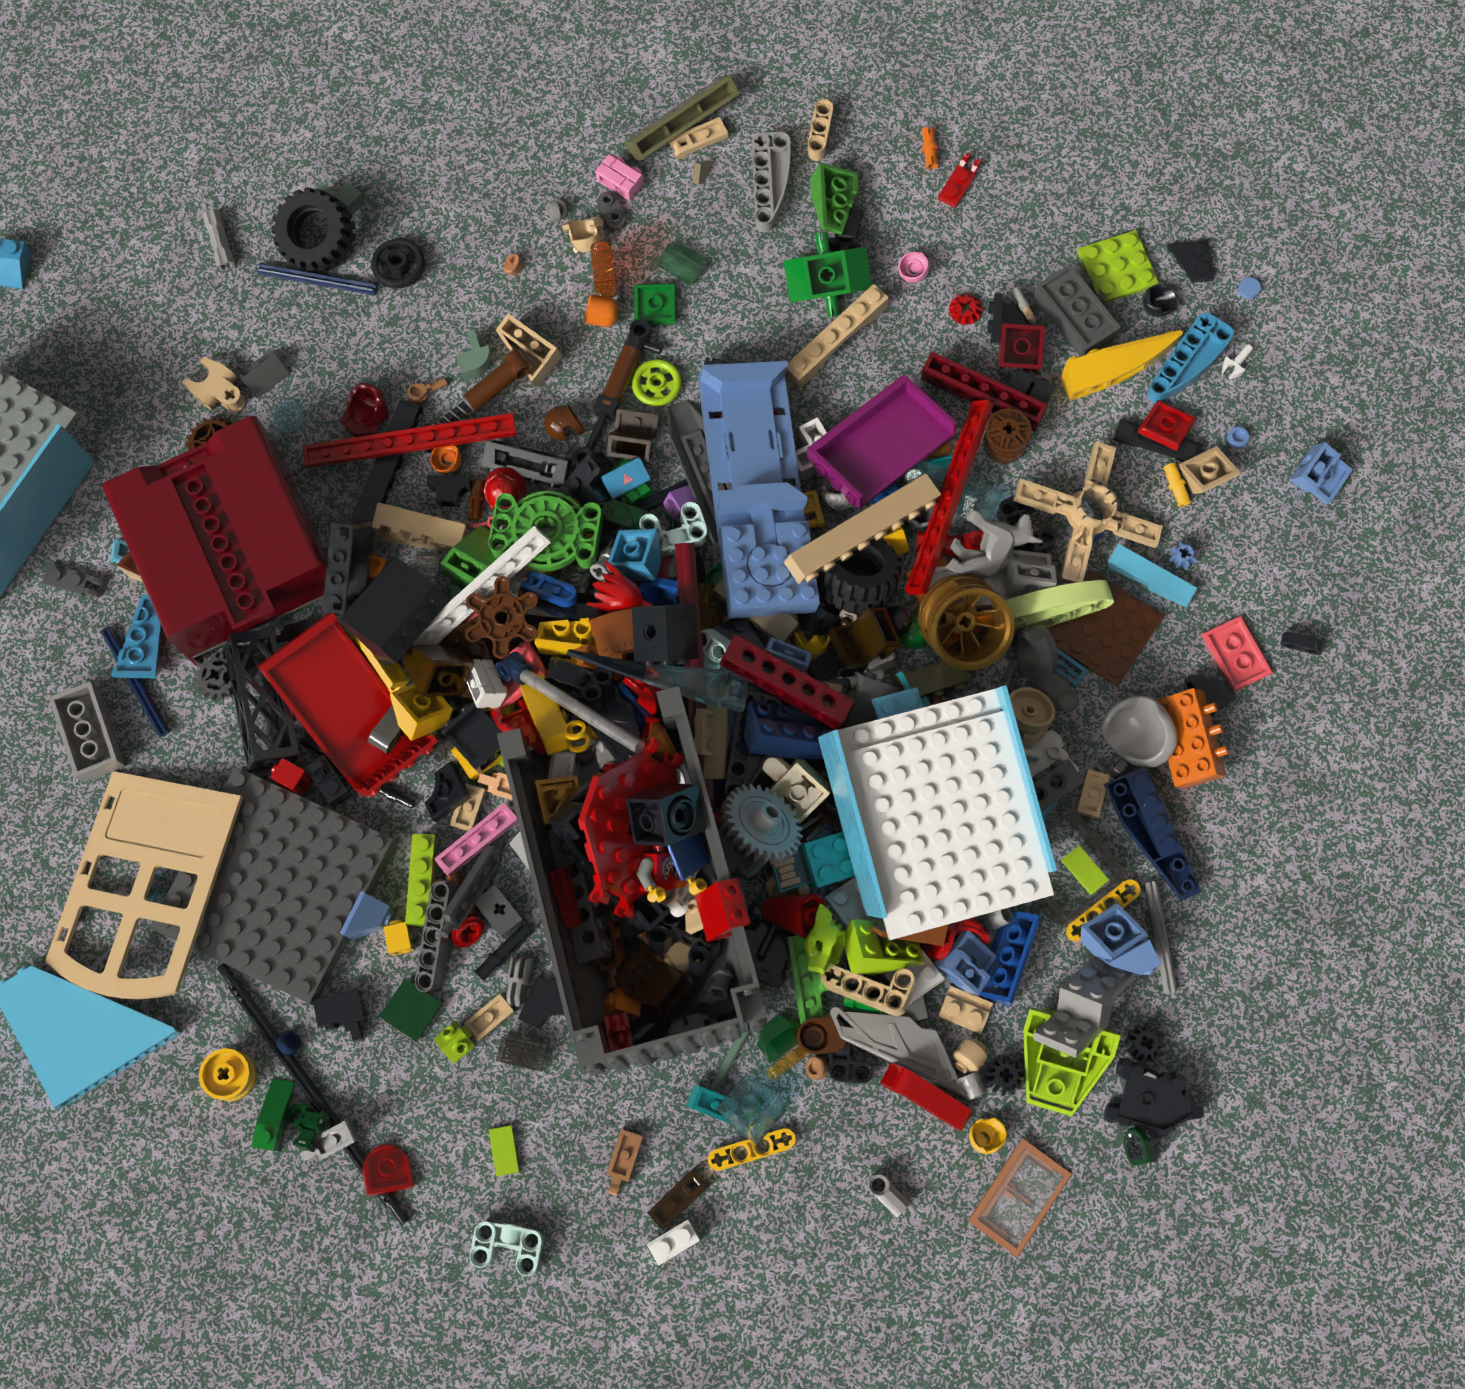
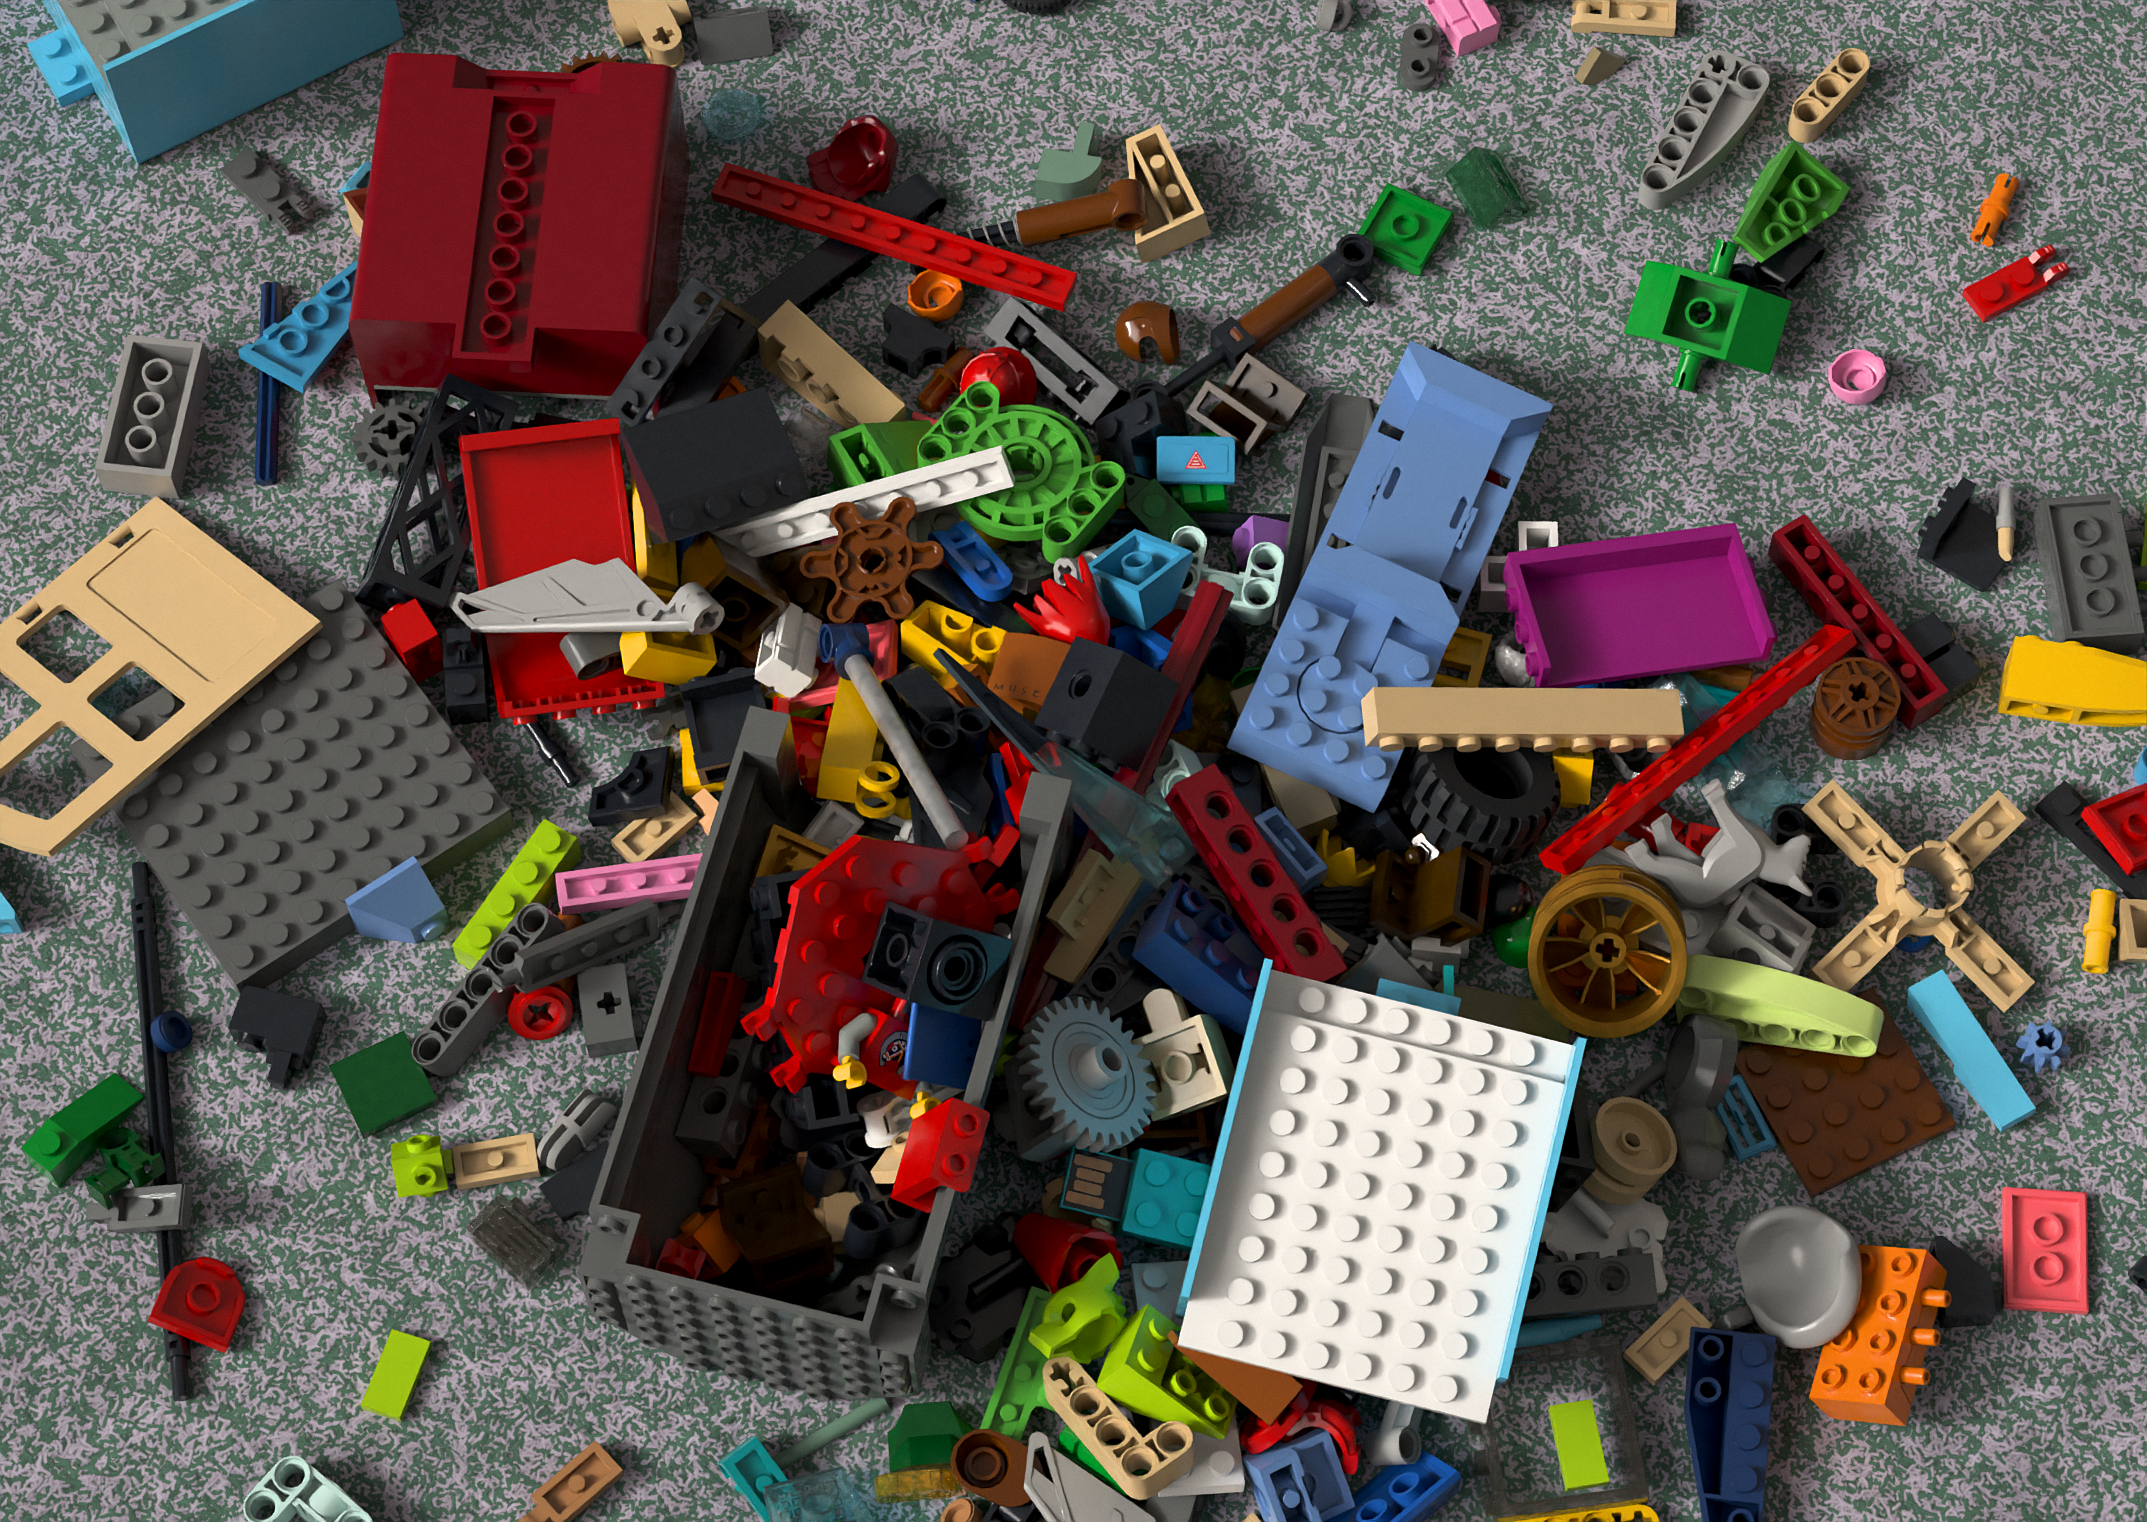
camera: 25 degrees right, 10 degrees down
yellow wheel [199,1048,257,1102] -> none
yellow brick [383,920,414,956] -> none
medium nougat plate [406,378,448,404] -> none
black pin [474,923,533,981] -> none
nougat piece [503,253,523,276] -> none
tan helmet [562,216,604,253] -> none
orange helmet [584,294,619,327] -> none
clear orange gear [590,241,617,297] -> none
lime plate [632,359,682,407] -> none
reddish brown slope [647,721,684,764] -> none
tan arch [785,284,889,389] -> none
red gear [949,293,983,325] -> none
dark red brick [997,323,1045,370] -> none
none -> light grey wing [447,557,725,636]

